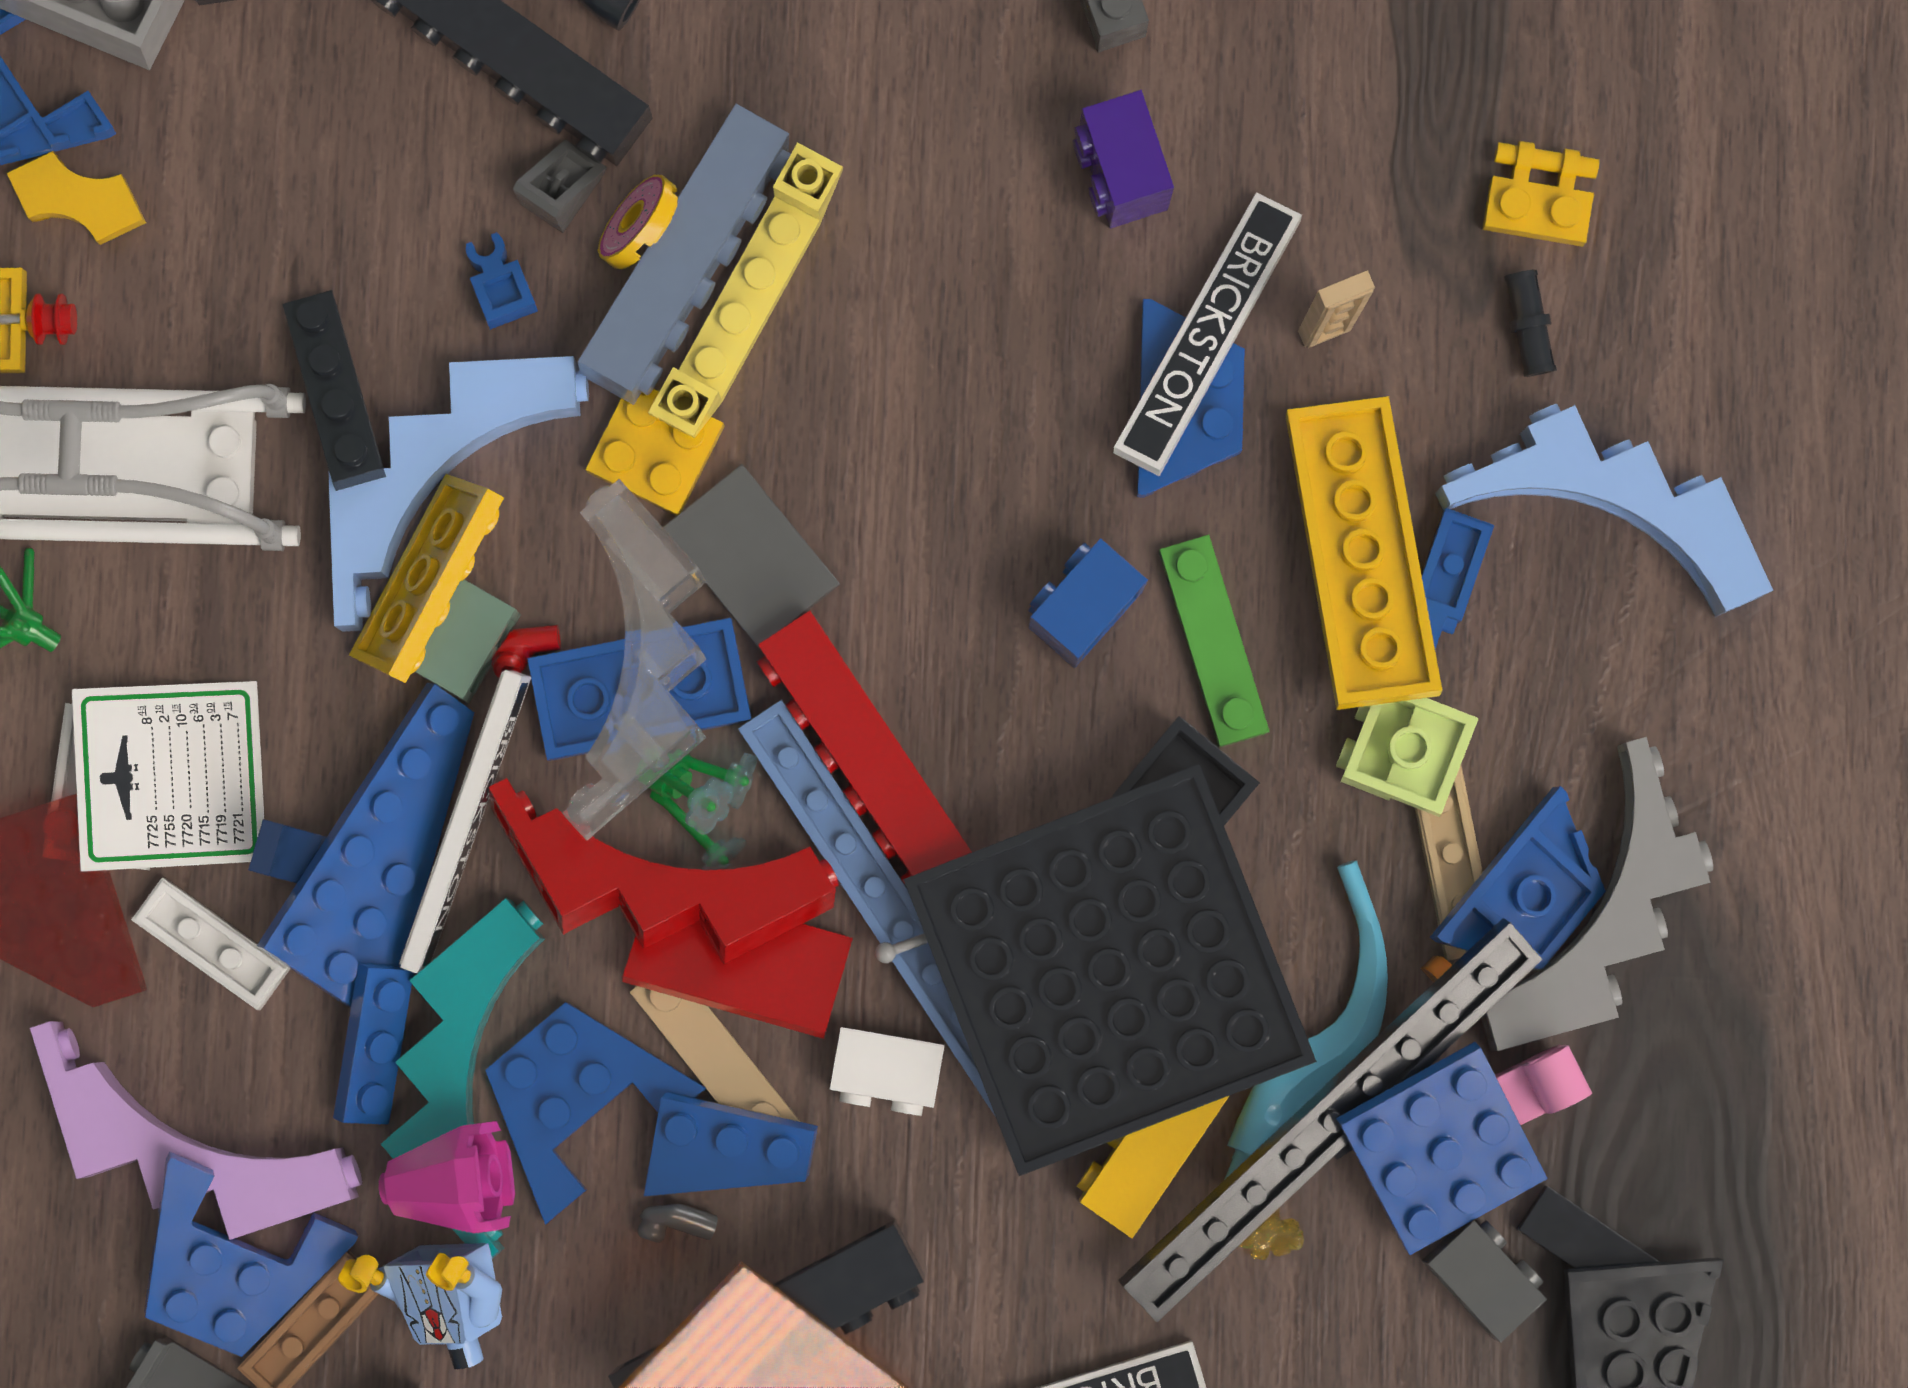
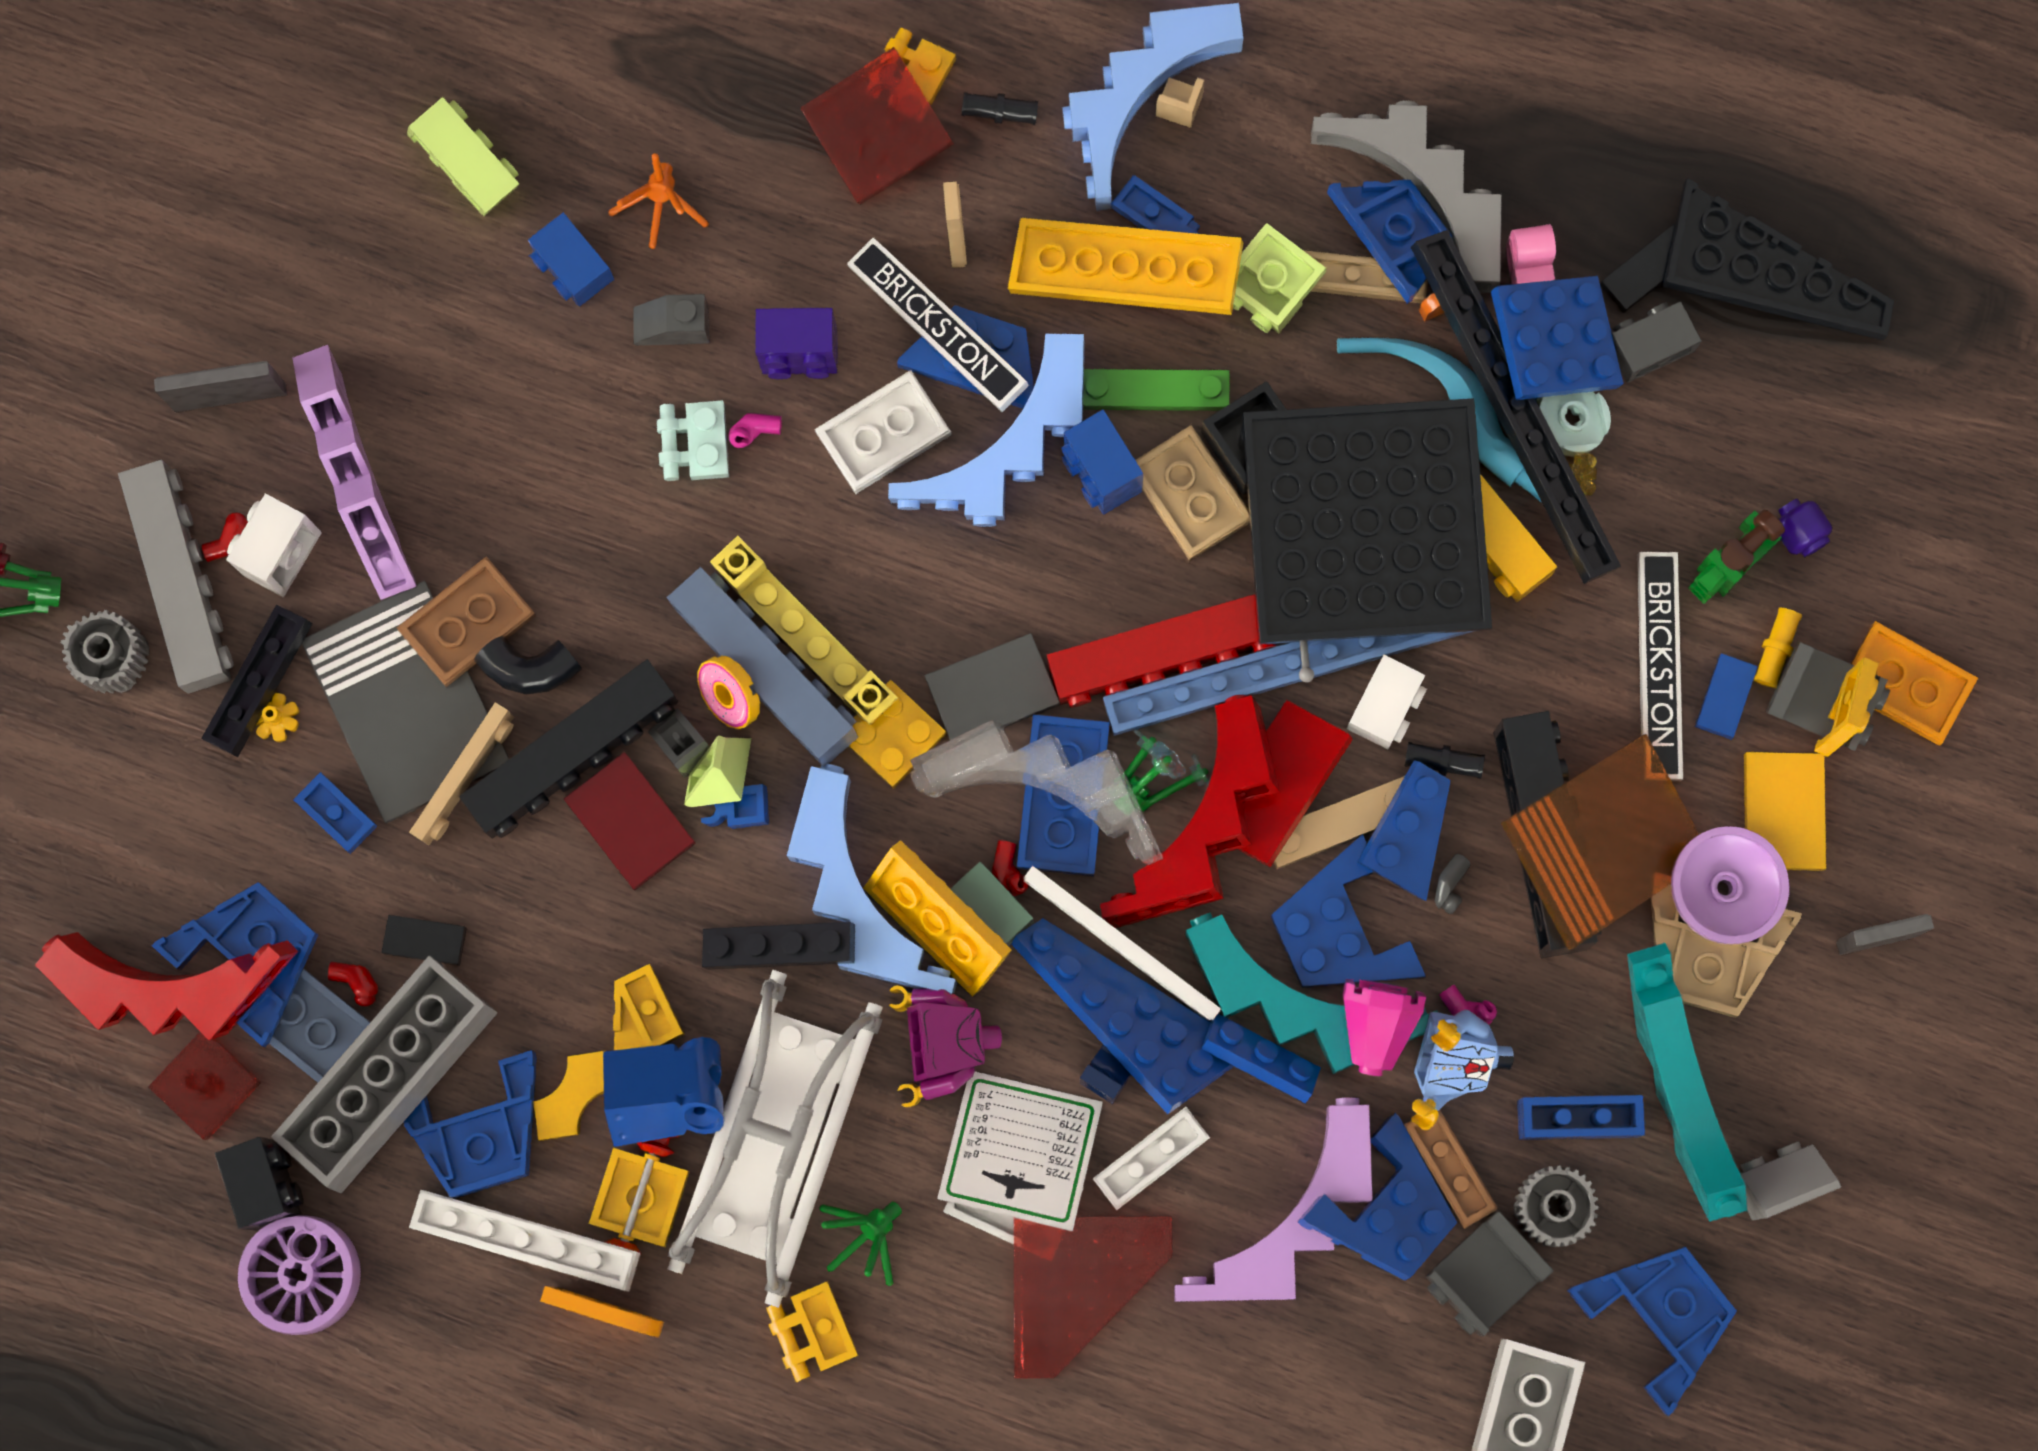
camera: 65 degrees left, 5 degrees down
none -> dark red tile [564,752,696,891]
none -> blue piece [603,1037,724,1147]
none -> yellow wing [613,964,685,1050]
none -> light aqua plate [657,400,729,481]
none -> yellowish green slope [684,735,751,807]
none -> dark pink arm [728,413,782,448]
none -> clear red plate [800,47,954,205]
none -> white tile [815,370,952,494]
none -> light blue arch [888,334,1085,527]
none -> magenta torso [889,985,1002,1107]
none -> tan tile [1135,425,1250,561]
none -> tan panel [1156,77,1205,128]
none -> black pin [1404,742,1485,779]
none -> dark pink arm [1439,984,1497,1025]
none -> light aqua plate [1536,392,1611,456]

